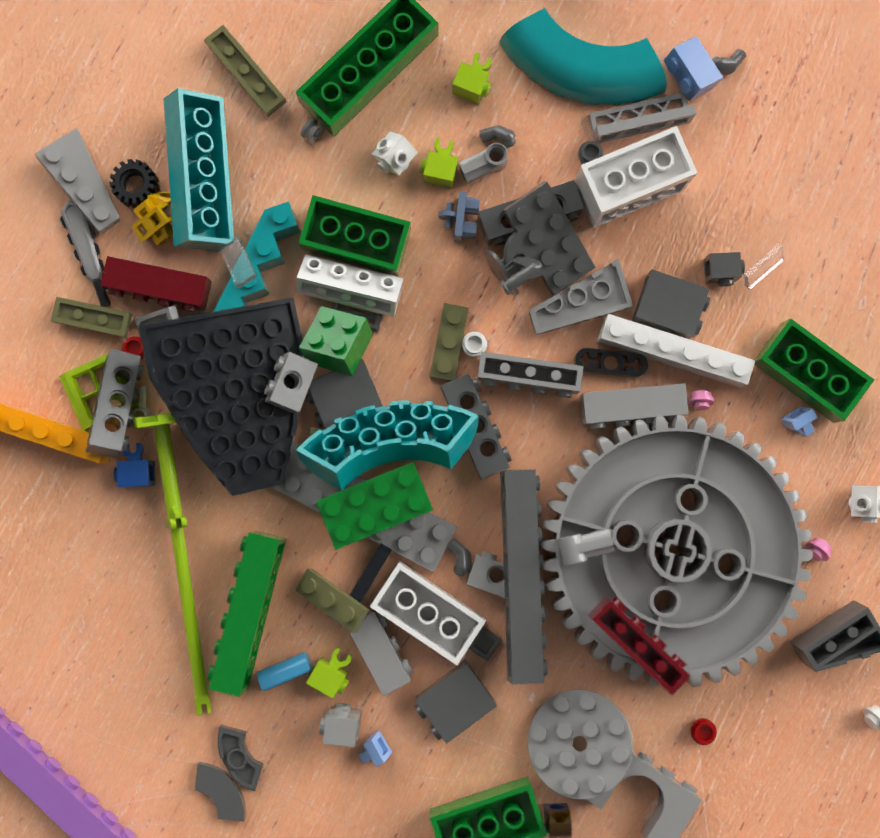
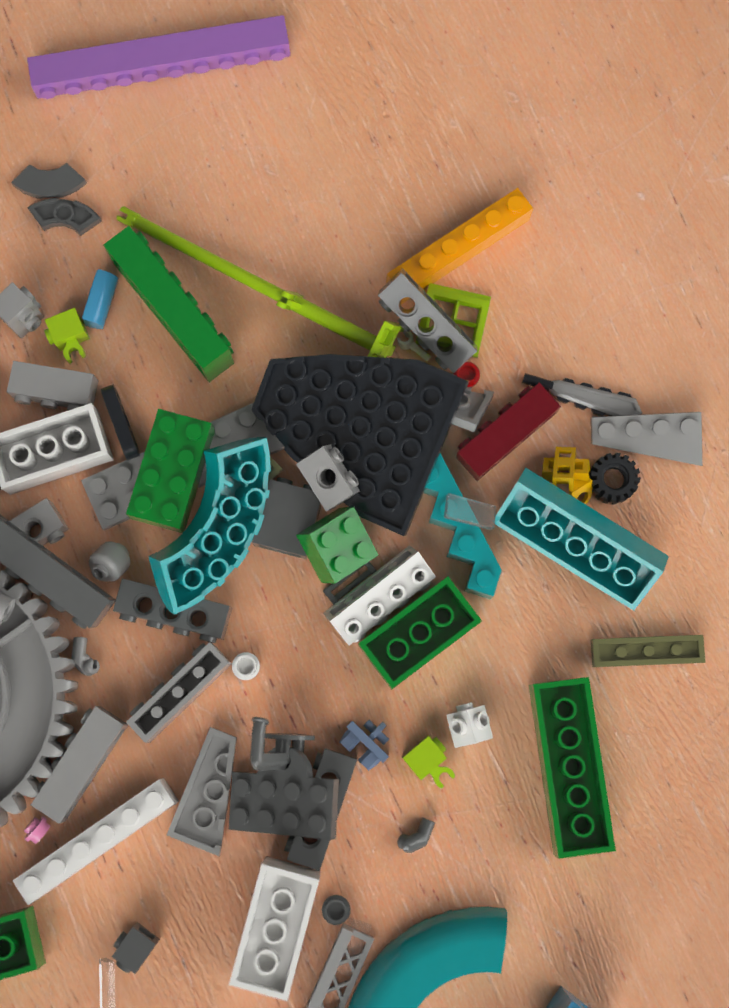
camera: 125 degrees right, 5 degrees down
olive plate [50,297,133,338] -> none
blue brick [114,443,155,487] -> none
olive plate [295,568,369,632] -> none
light grey bush [300,118,324,144] -> none
olive plate [430,303,469,381] -> none
dark grey arm [447,538,472,577] -> none
lime brick [452,53,492,104] -> none
light grey piece [458,143,508,184] -> none
black beam [574,348,648,378] -> none
dark grey brick [631,269,710,339] -> none
none -> light grey arm [71,637,100,676]
none -> light grey head [89,542,131,583]

